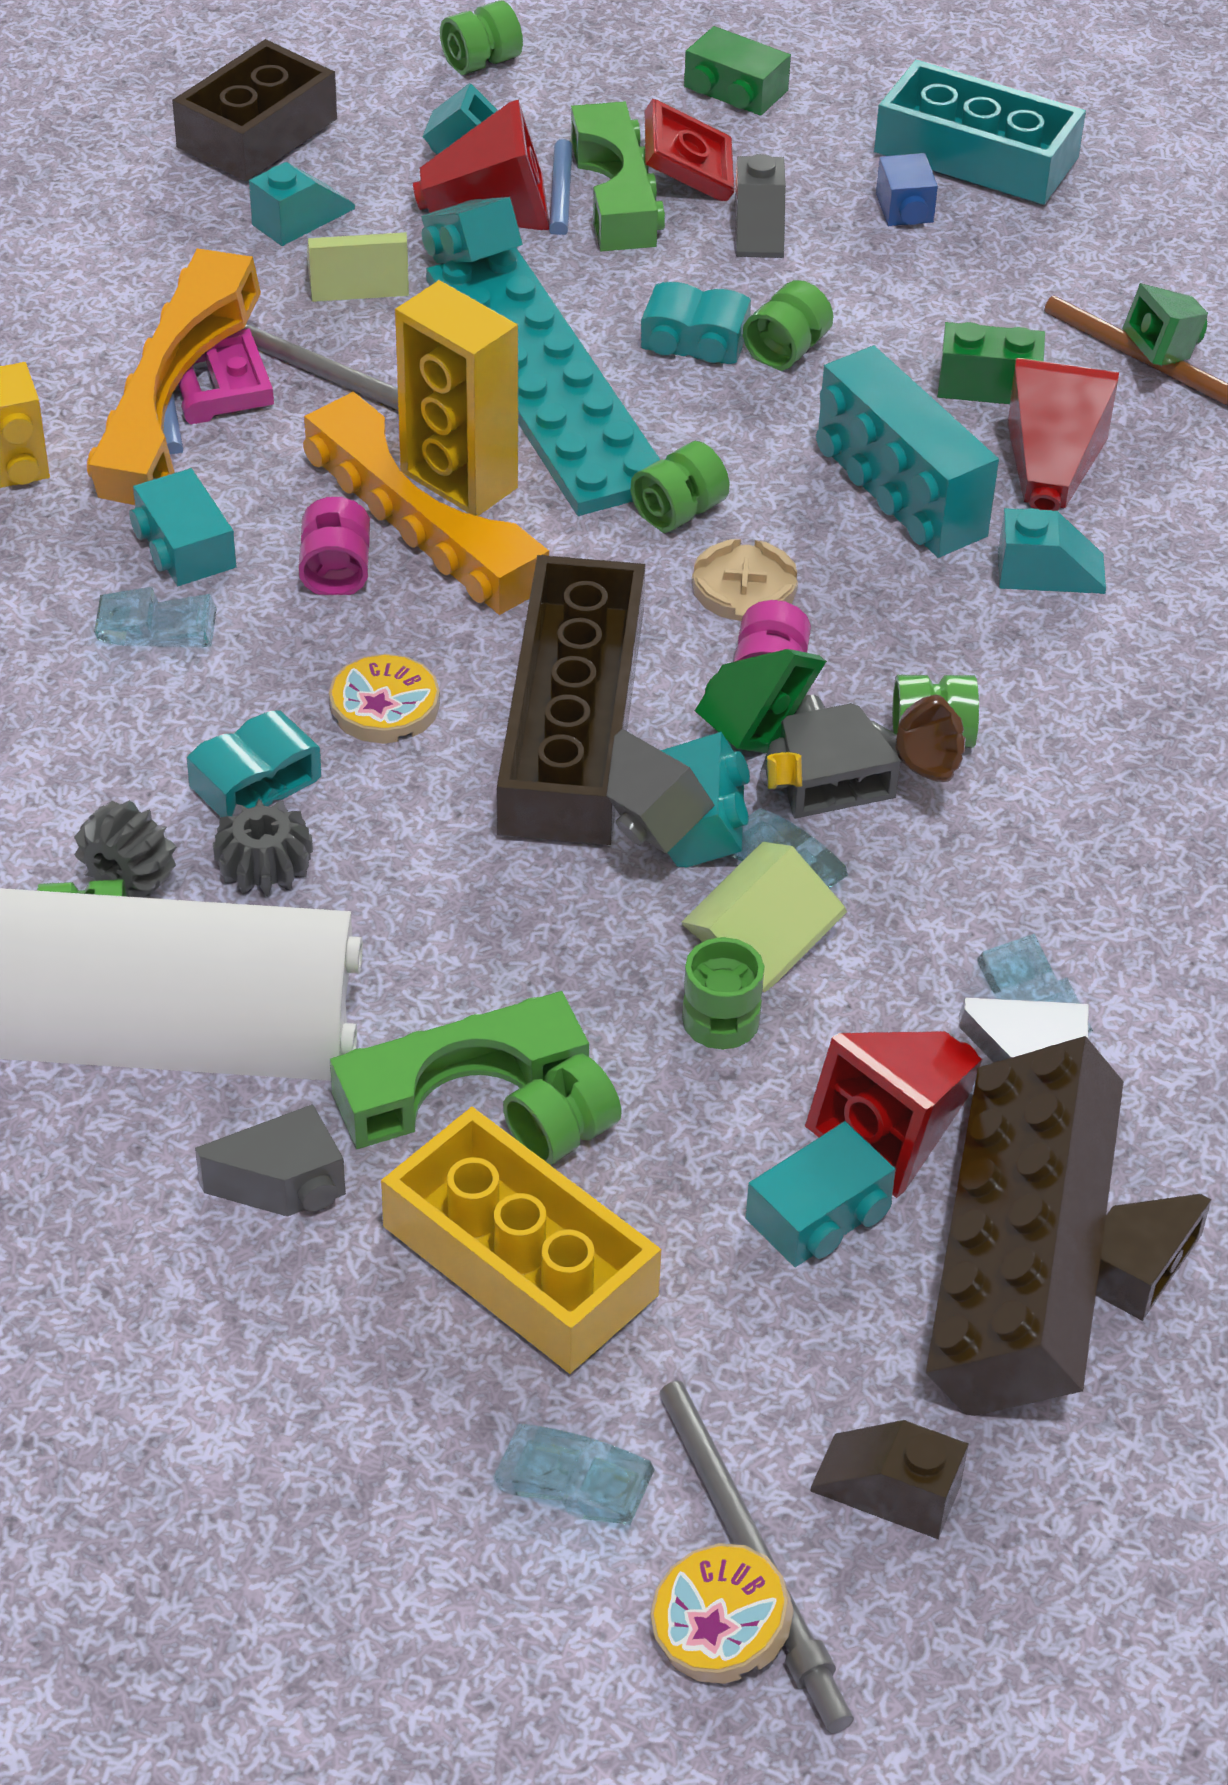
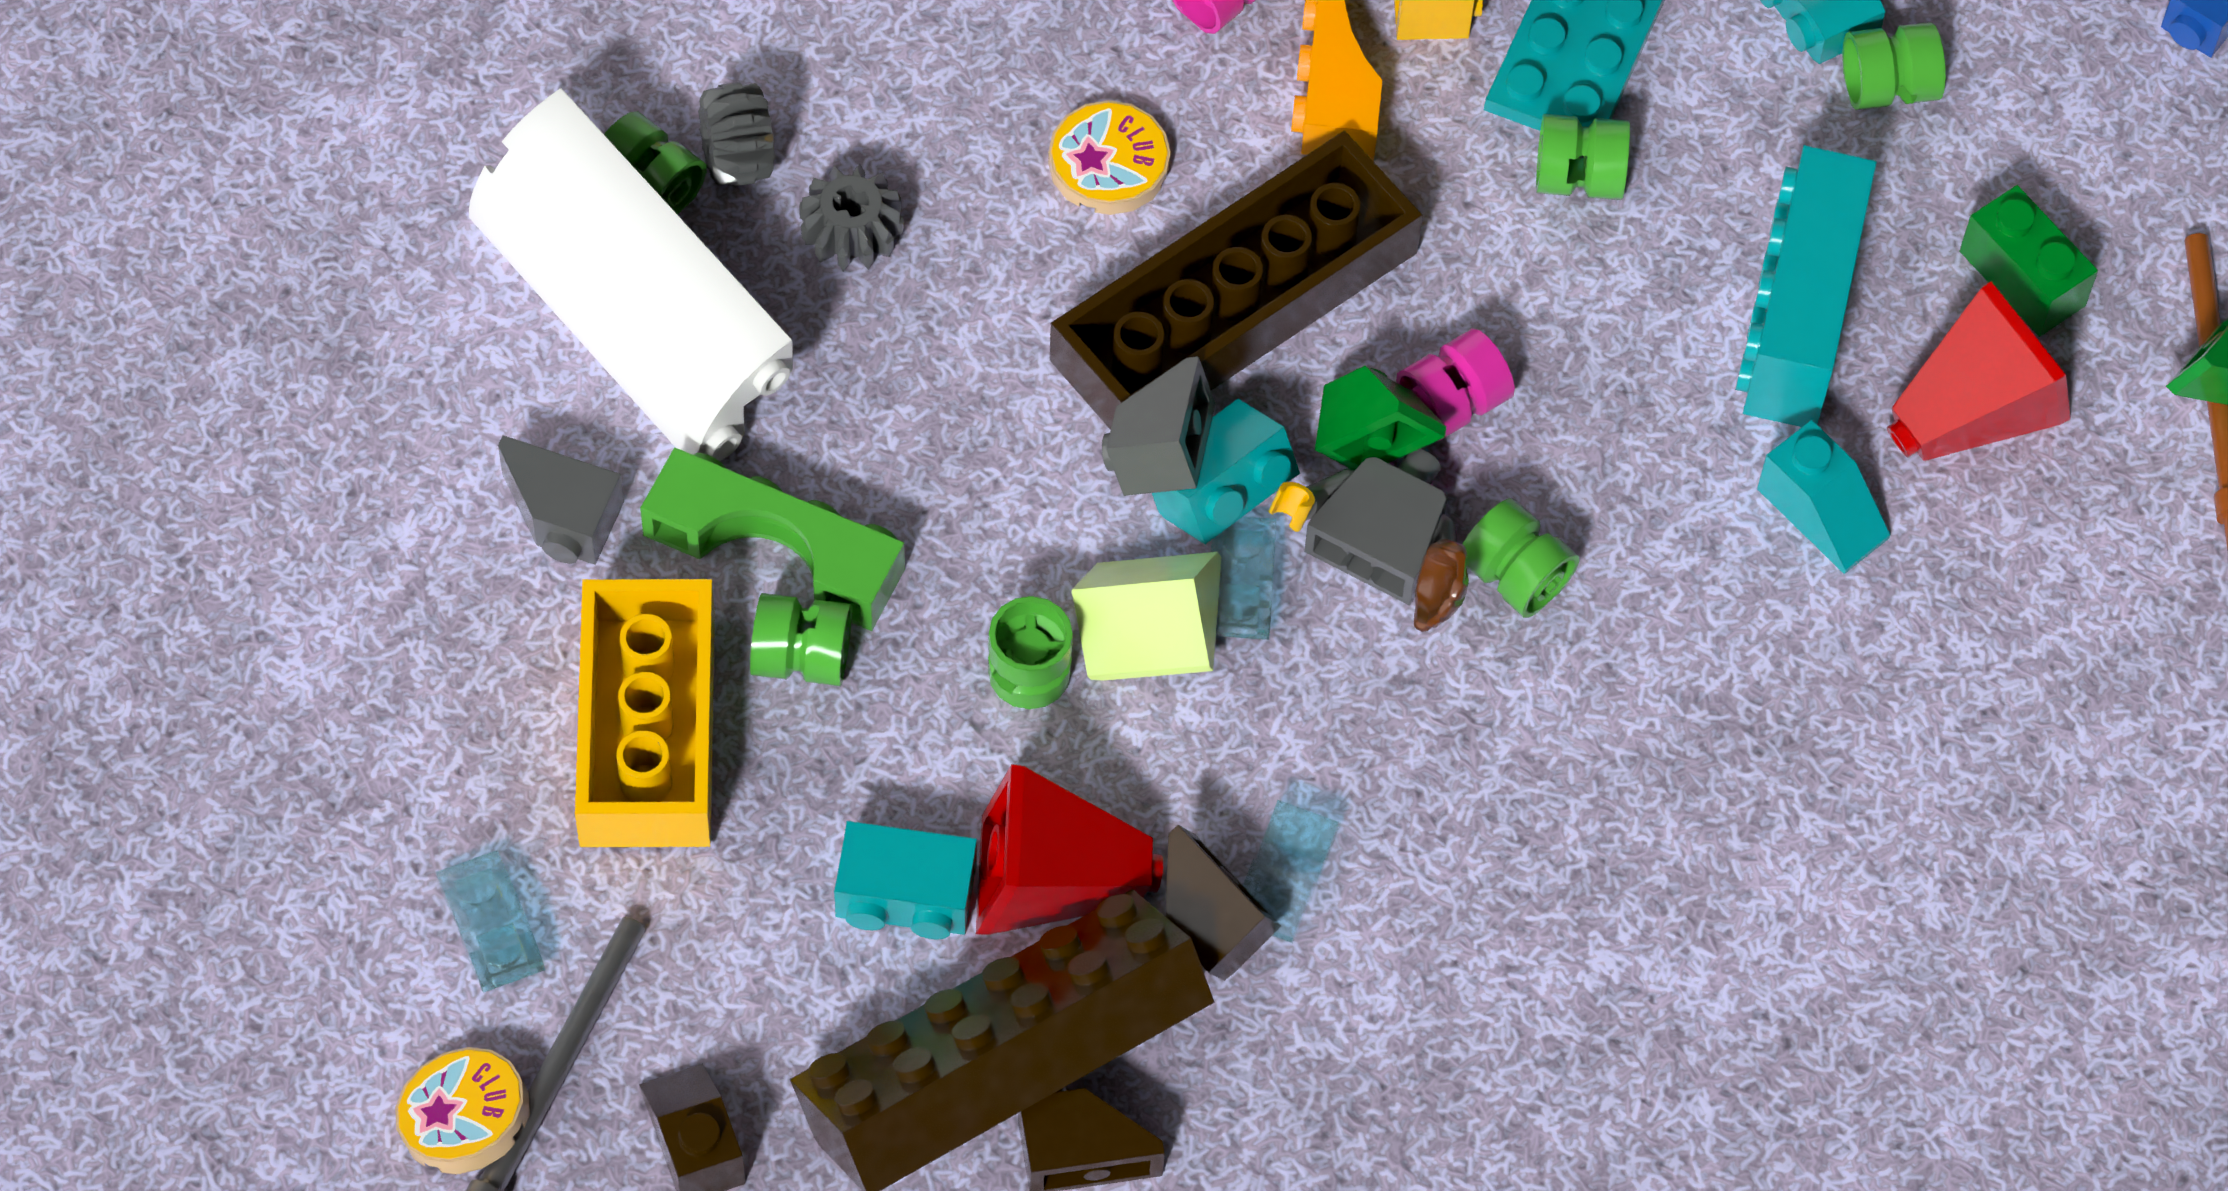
camera: 45 degrees right, 15 degrees up
teal brick [187,710,322,817] -> none
tan tile [692,539,798,621] -> none

